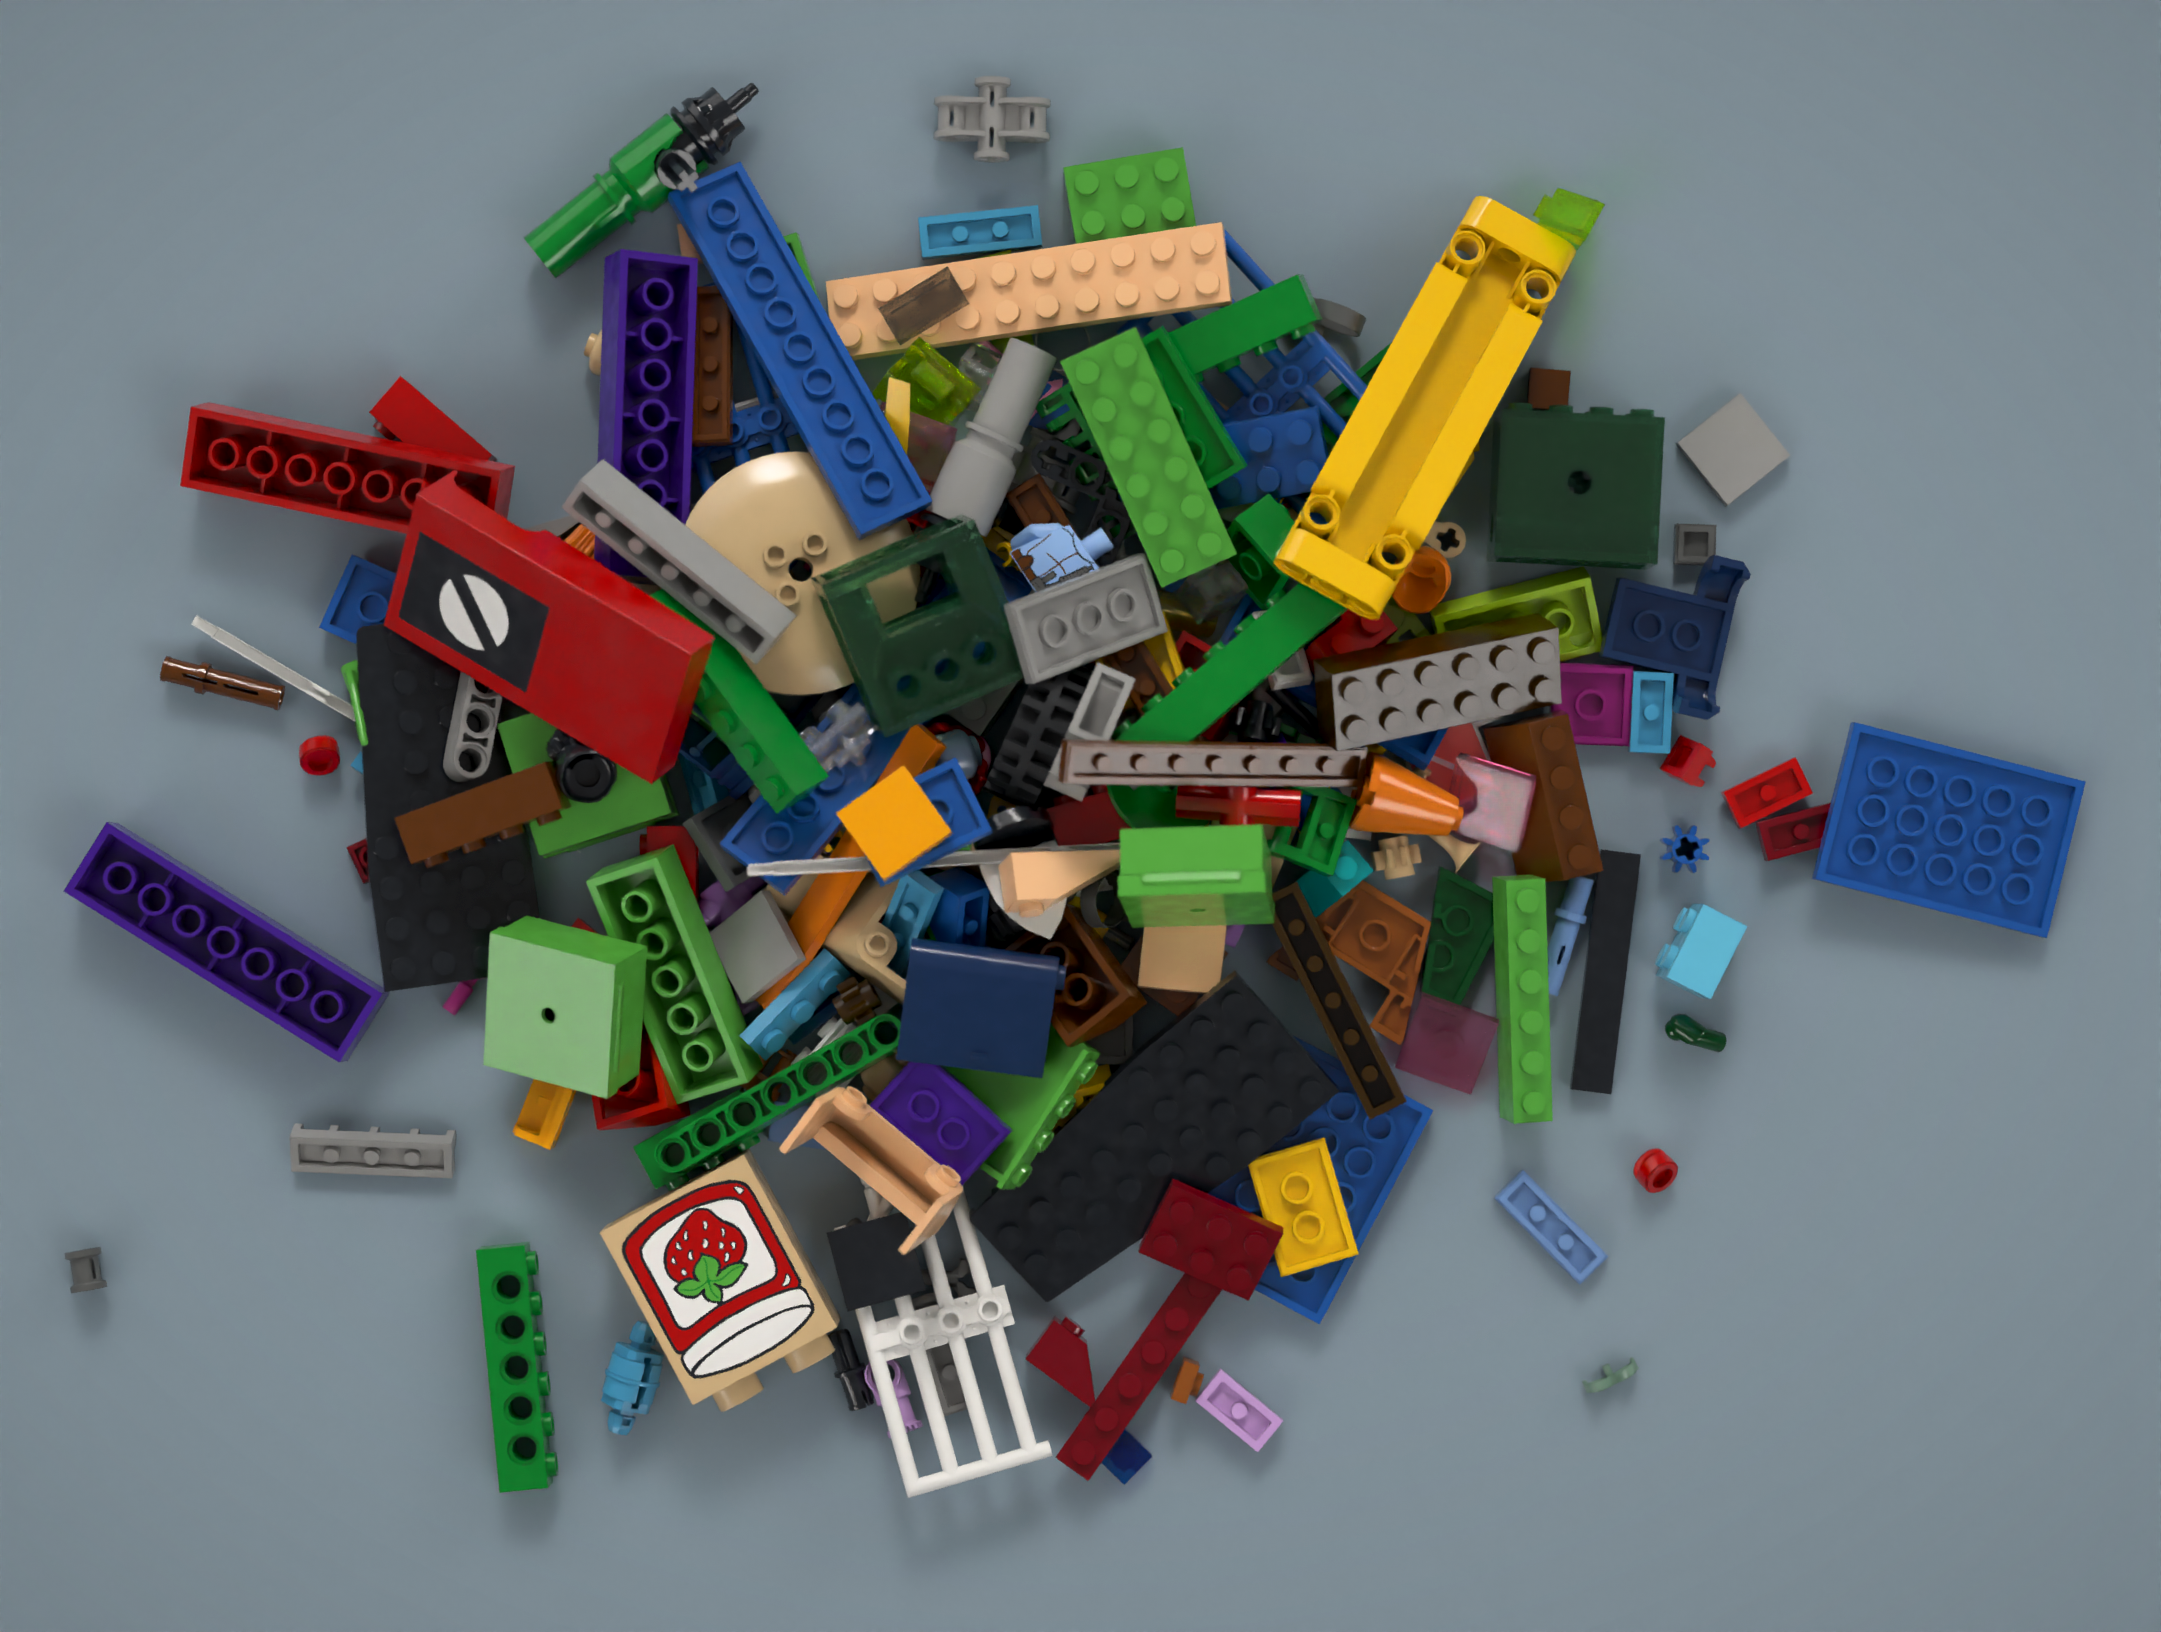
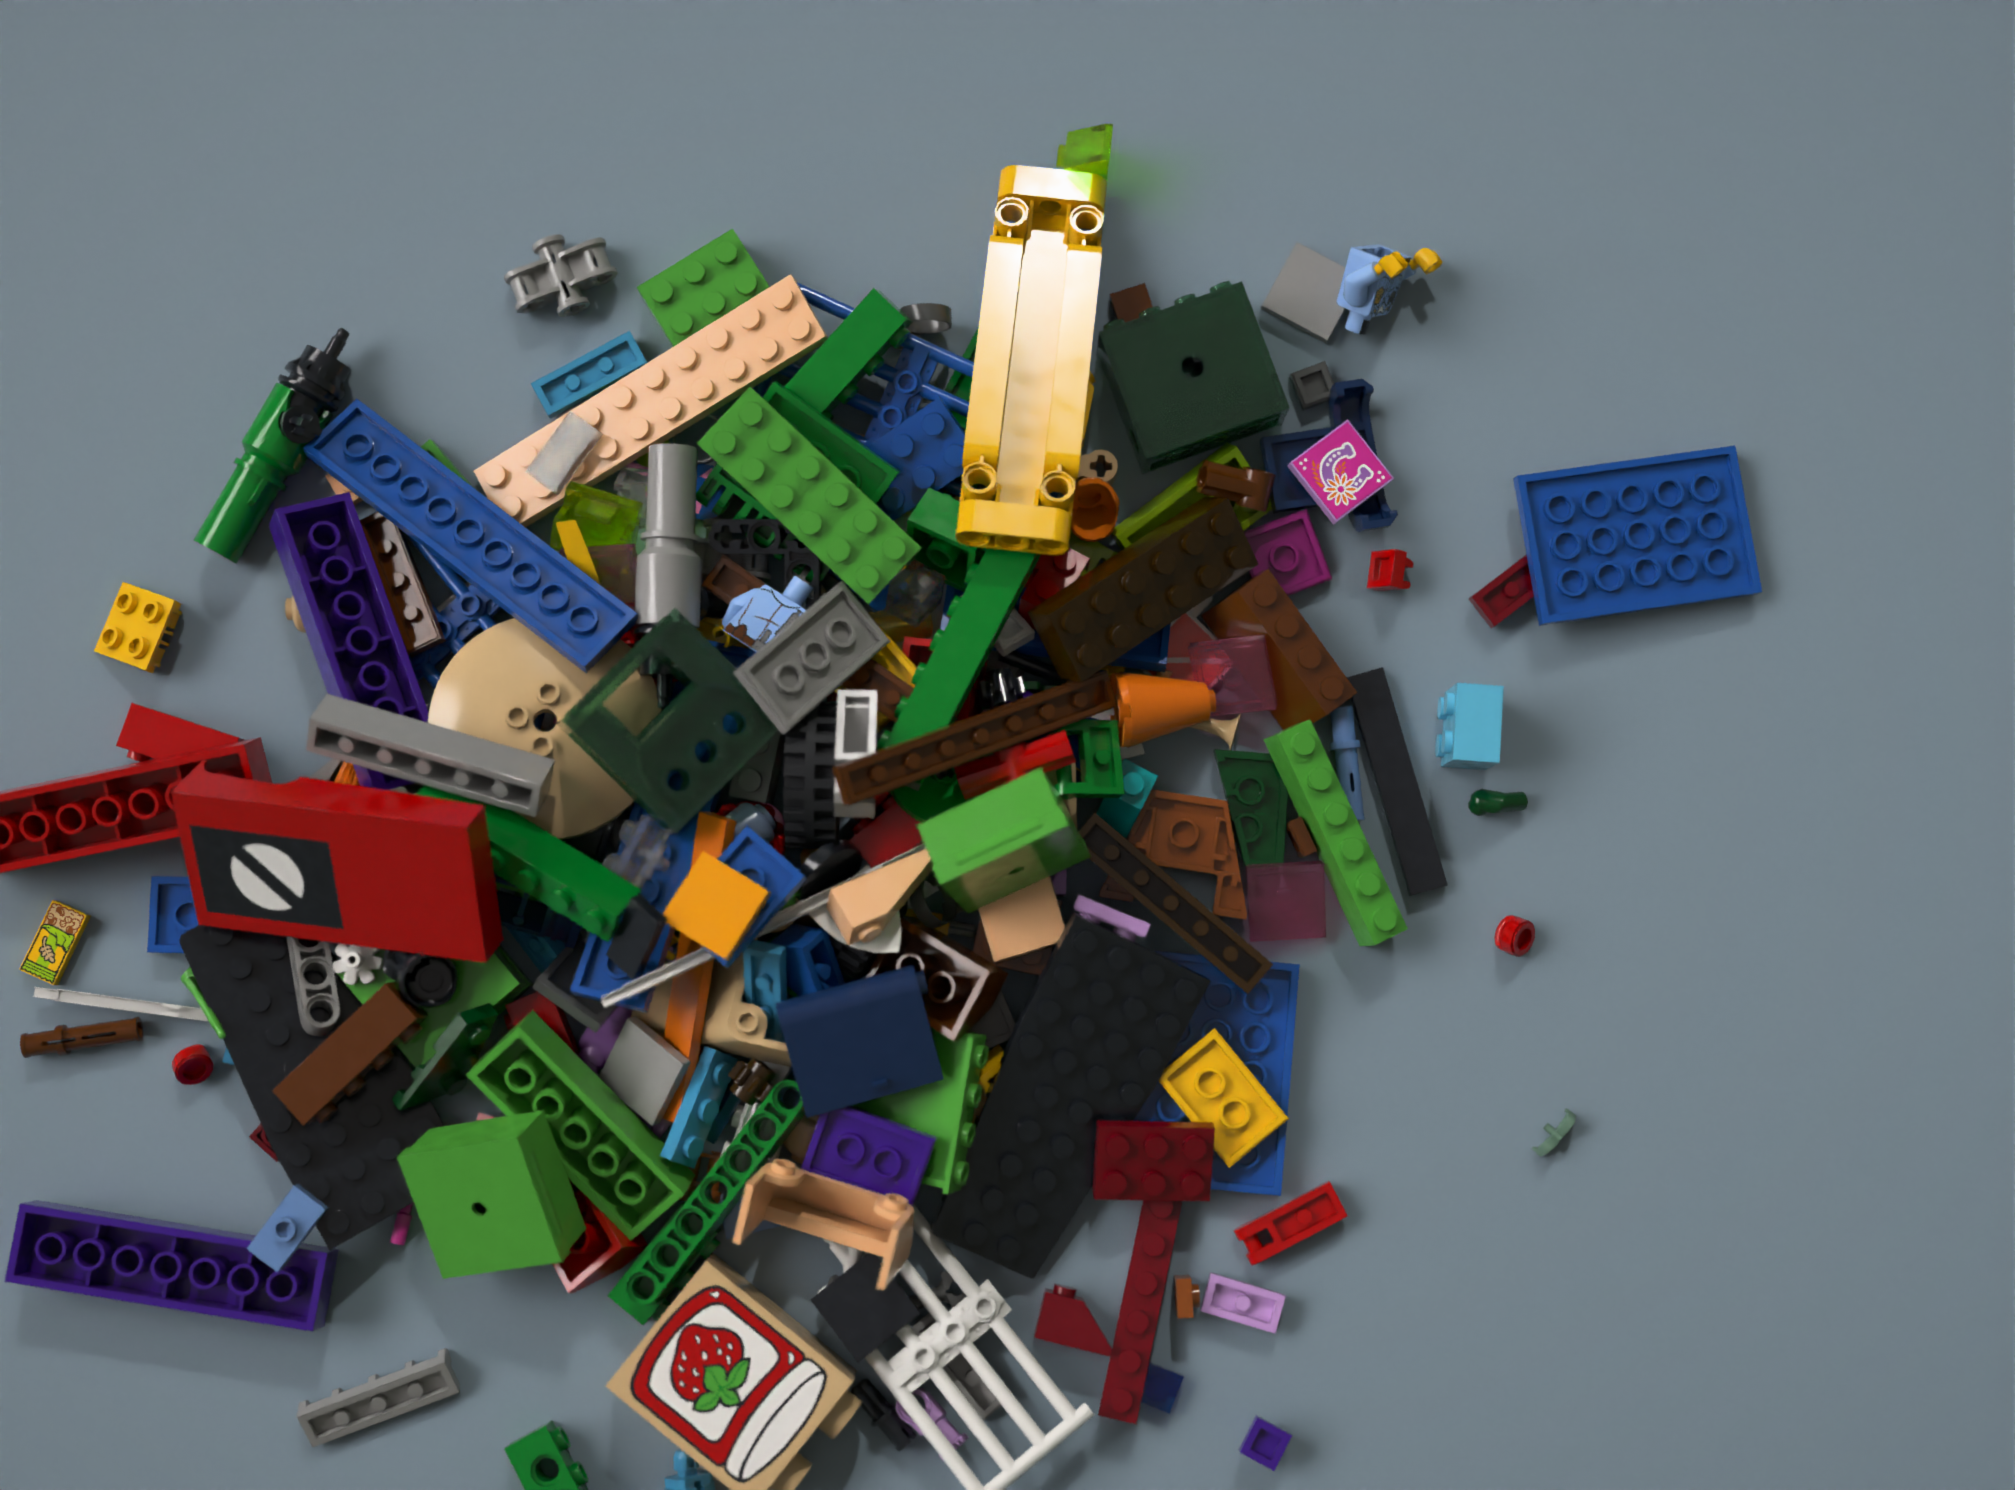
camera: 20 degrees left, 5 degrees down
light orange hinge [512,1079,577,1150] -> none
tan gear [1371,835,1422,880] -> none
medium blue tile [1494,1170,1609,1285] -> none
dark azure plate [1628,671,1674,754] -> none
blue gear [1660,825,1710,873] -> none
red plate [1721,757,1813,829] -> none
none -> tile [19,900,91,985]
none -> yellow hinge [94,582,183,673]
none -> medium blue plate [246,1184,329,1272]
none -> white plant [332,944,383,985]
none -> dark green wing [391,1003,498,1111]
none -> black tile [606,894,667,980]
none -> lavender tile [1073,894,1151,942]
none -> reddish brown piece [1196,460,1276,512]
none -> red plate [1233,1181,1348,1266]
none -> dark purple tile [1238,1415,1292,1471]
none -> reddish brown tile [1286,816,1317,859]
none -> tile [1287,419,1394,525]
none -> light blue torso [1337,244,1443,335]

